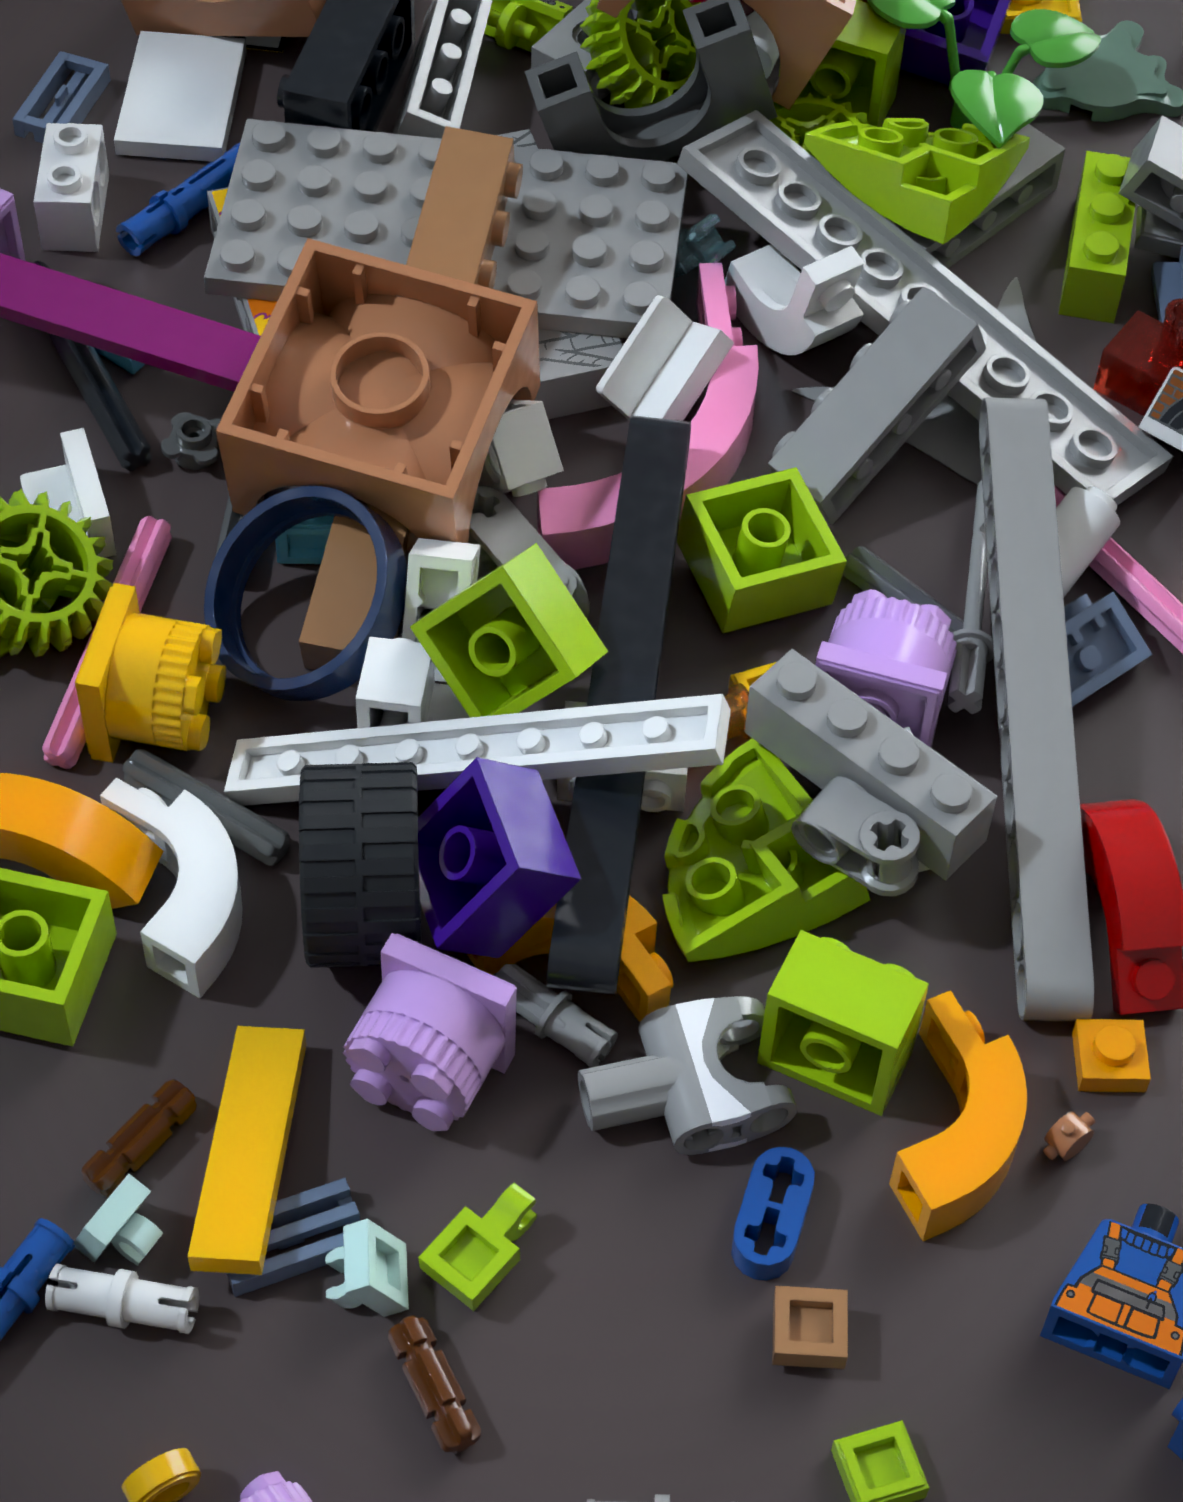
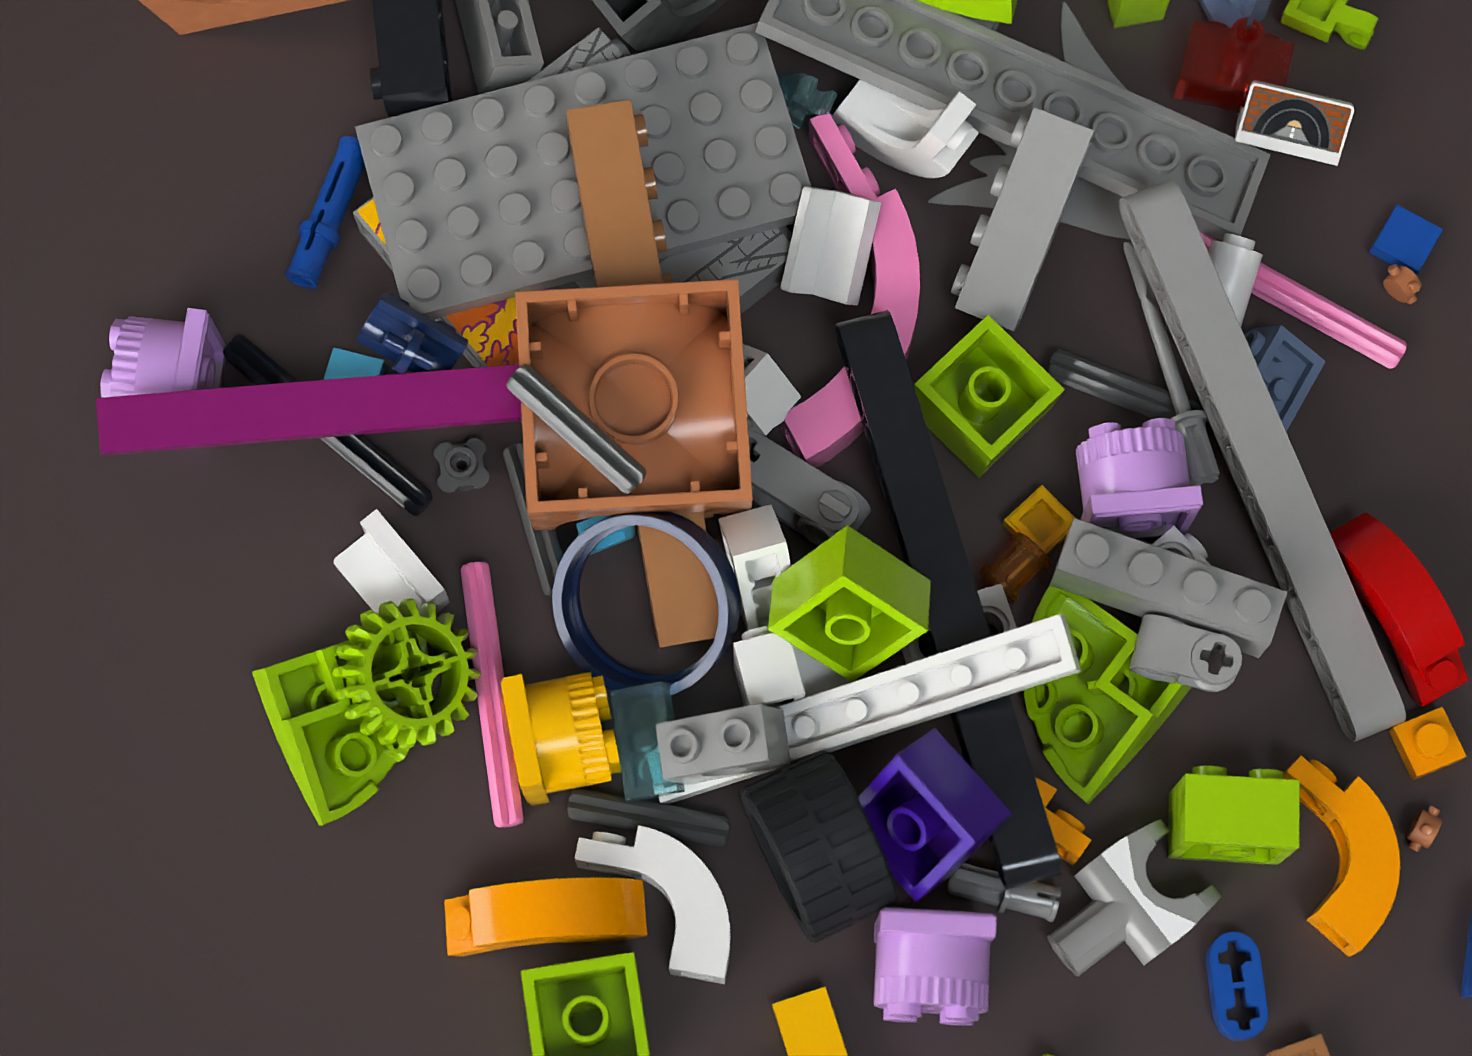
camera: 20 degrees left, 20 degrees up
sand blue tile [12,51,111,143] -> none
white brick [33,123,109,252] -> none
white tile [114,31,247,162] -> none
none -> dark blue hips [355,293,468,374]
none -> dark grey axle [507,364,647,494]
none -> clear light blue plate [610,681,685,802]
none -> light grey brick [655,704,791,785]

